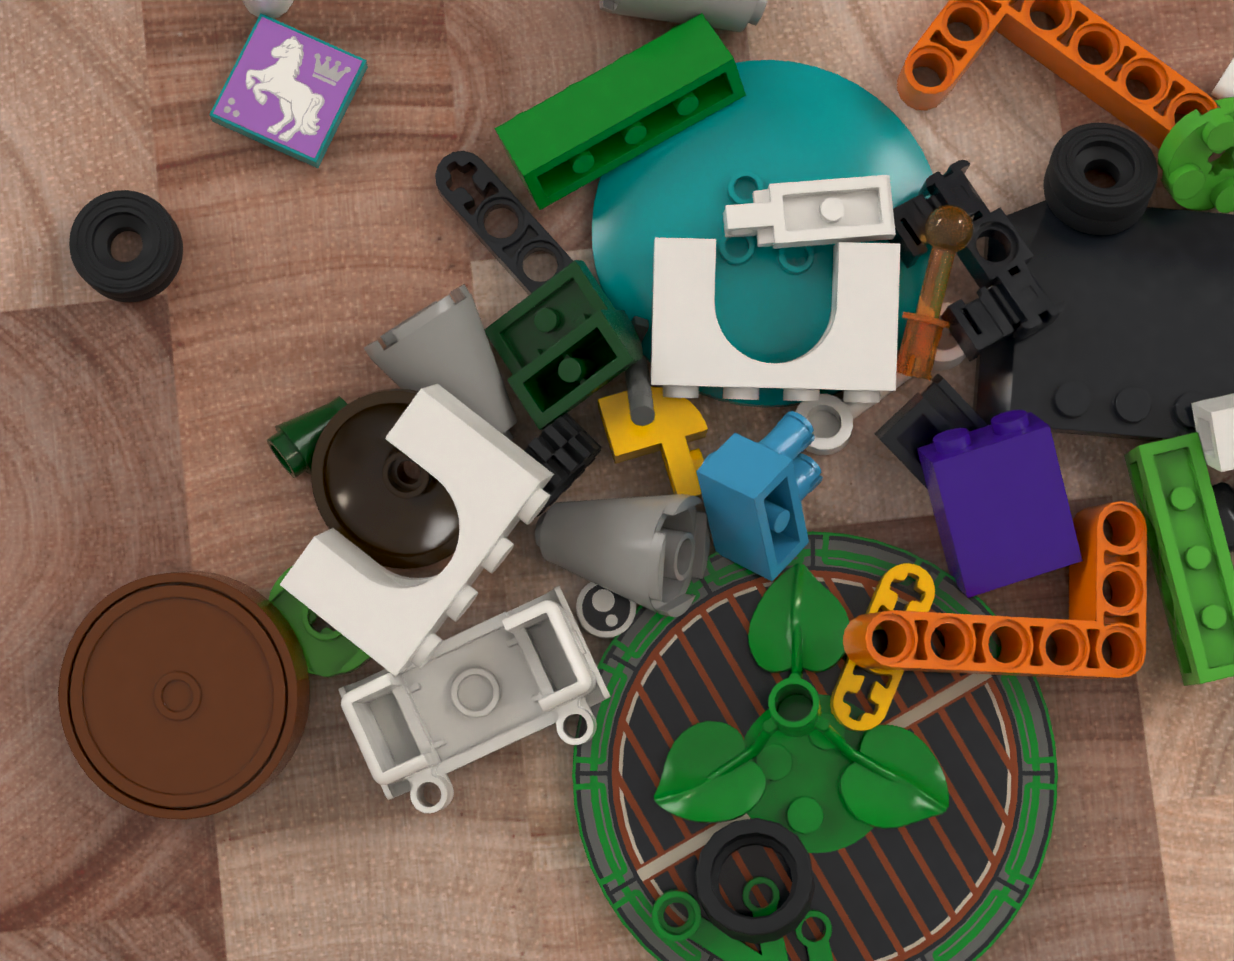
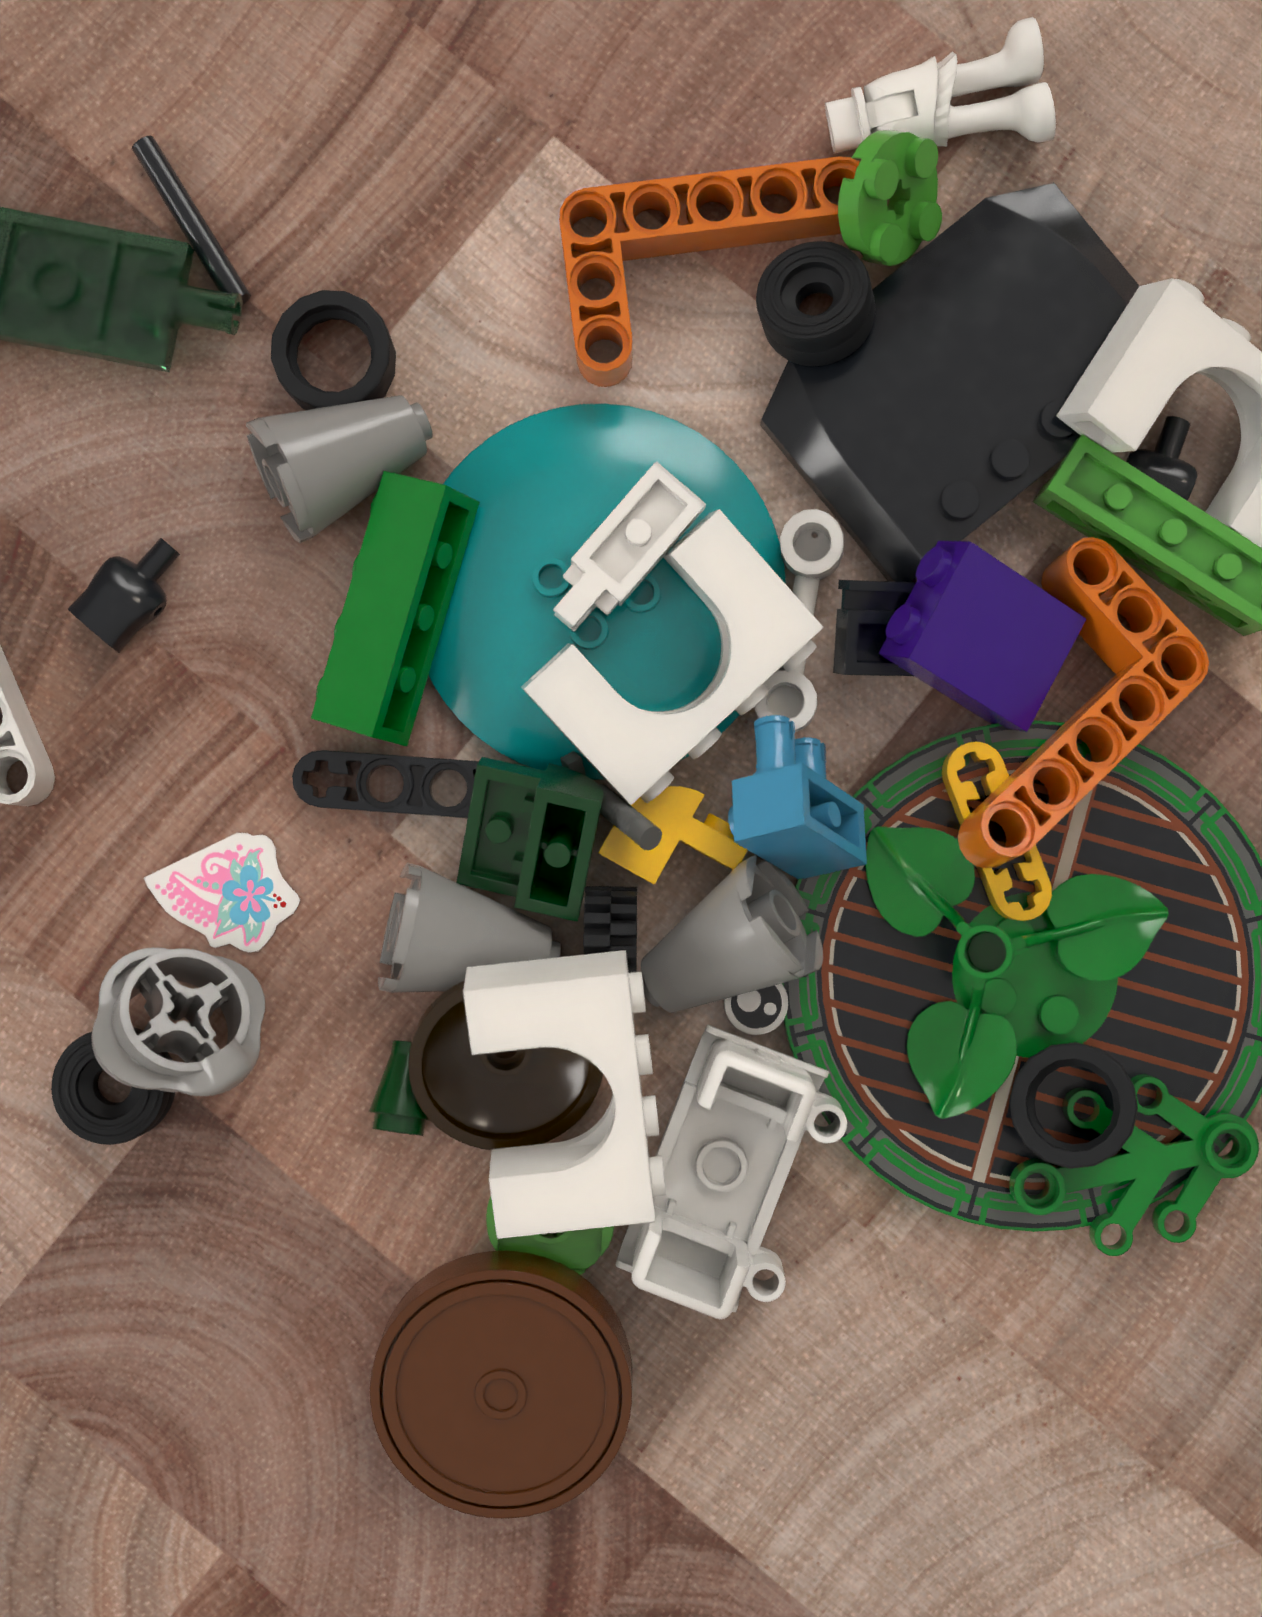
camera: 35 degrees left, 5 degrees up
tile [209,13,368,168] -> none
black piece [888,160,1066,361] -> none
clear orange pin [896,205,974,381] -> none
none -> light grey piece [91,948,265,1096]
none -> sticker [144,833,300,953]

